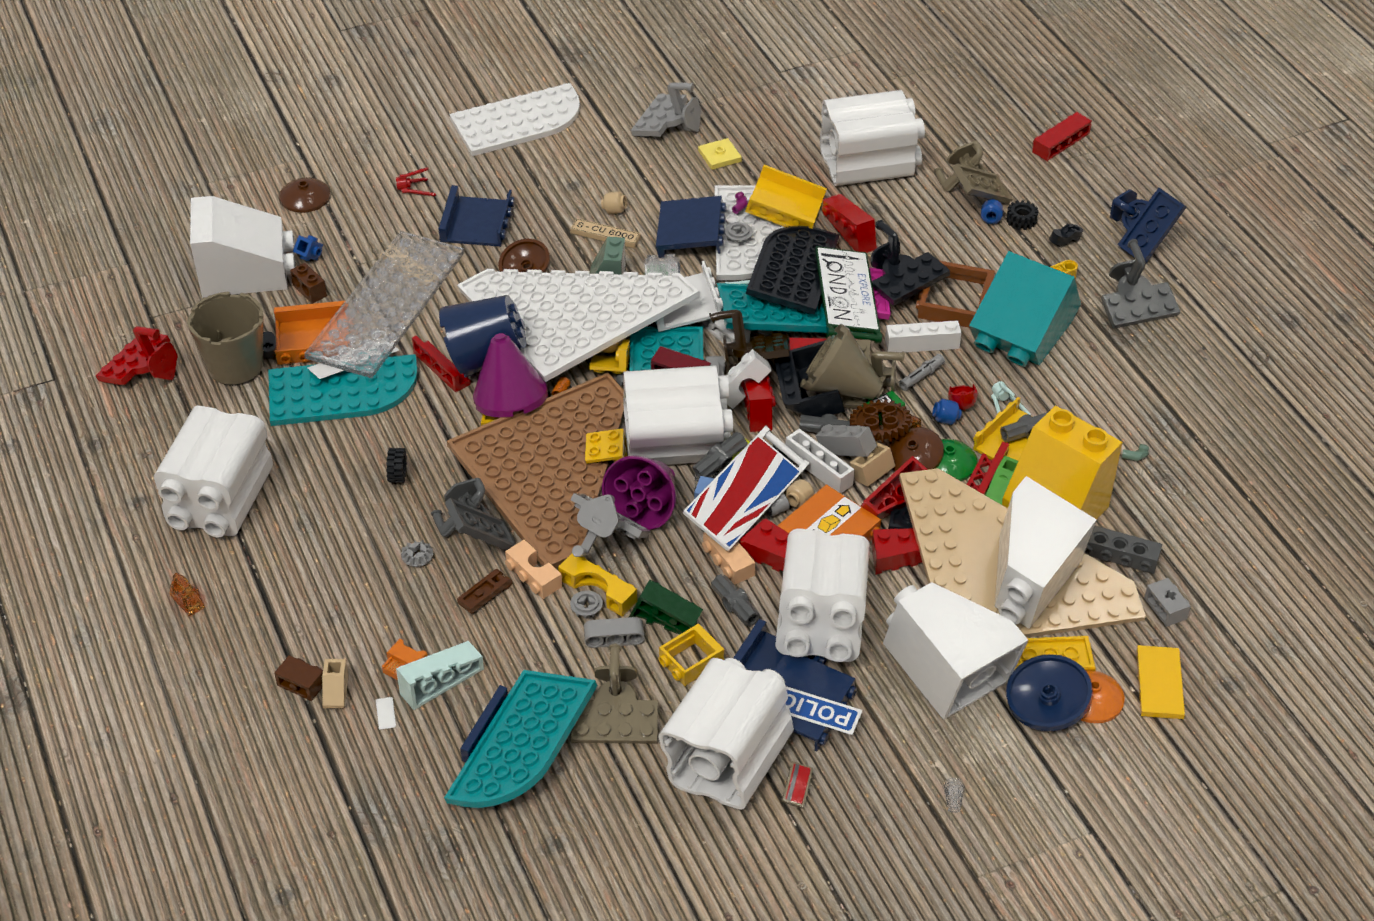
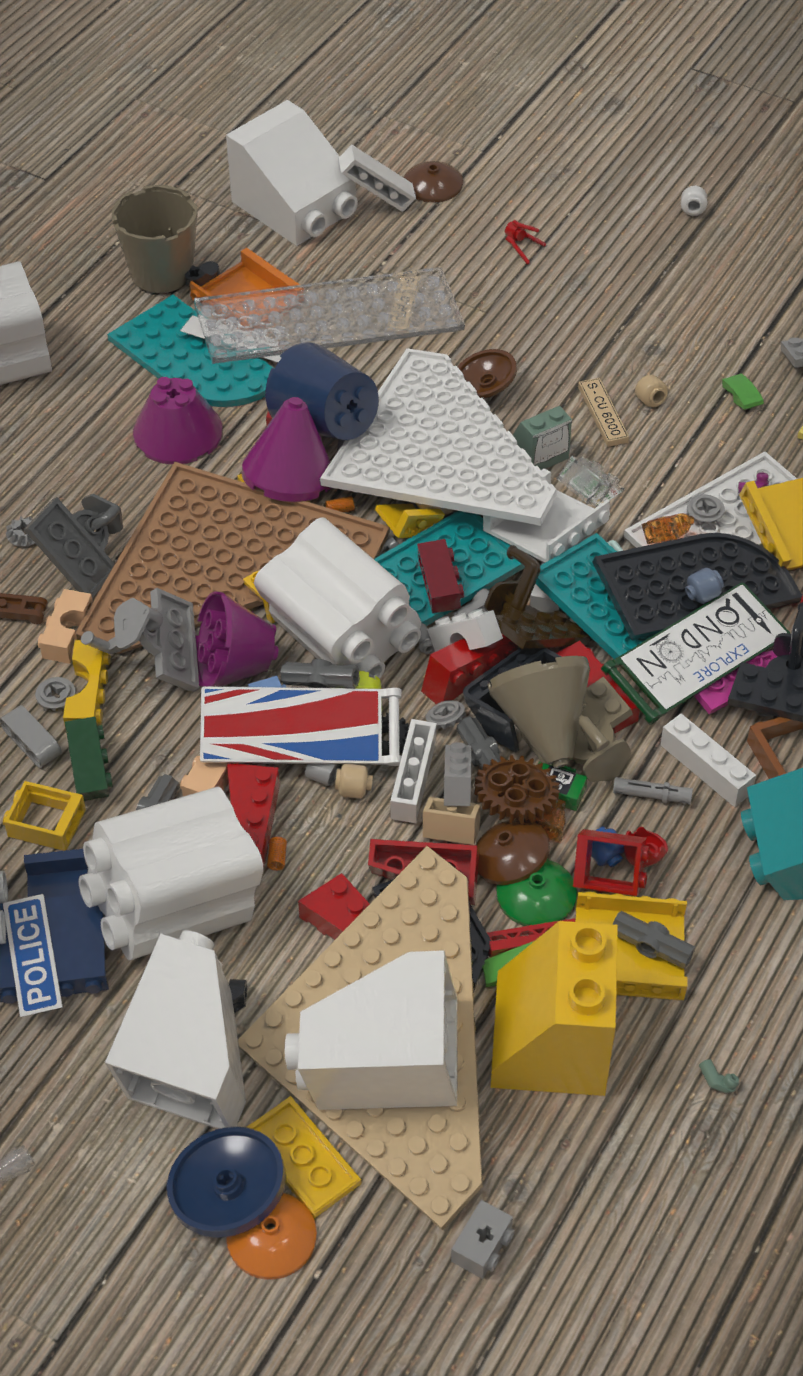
camera: 55 degrees right, 5 degrees up
red plate [95,326,178,385] -> none
reddish brown brick [290,263,327,304] -> none
blue brick [293,235,323,261] -> none
black tyre [386,448,407,483] -> none
dark blue panel [438,185,515,247] -> none
white plate [450,83,580,156] -> none
dark blue panel [656,196,727,259] -> none
orange panel [777,484,881,542] -> none
light aqua plant [991,381,1031,415] -> none
dark grey brick [1084,525,1162,574] -> none
yellow tile [1136,645,1185,719] -> none
none -> magenta cone [133,377,223,465]
none -> white brick [338,144,416,212]
none -> light grey gear [426,701,466,730]
none -> red window [573,829,650,896]
none -> clear orange piece [641,513,694,544]
none -> white head [681,186,707,216]
none -> sand blue head [685,568,724,604]
none -> bright green slope [722,373,764,409]

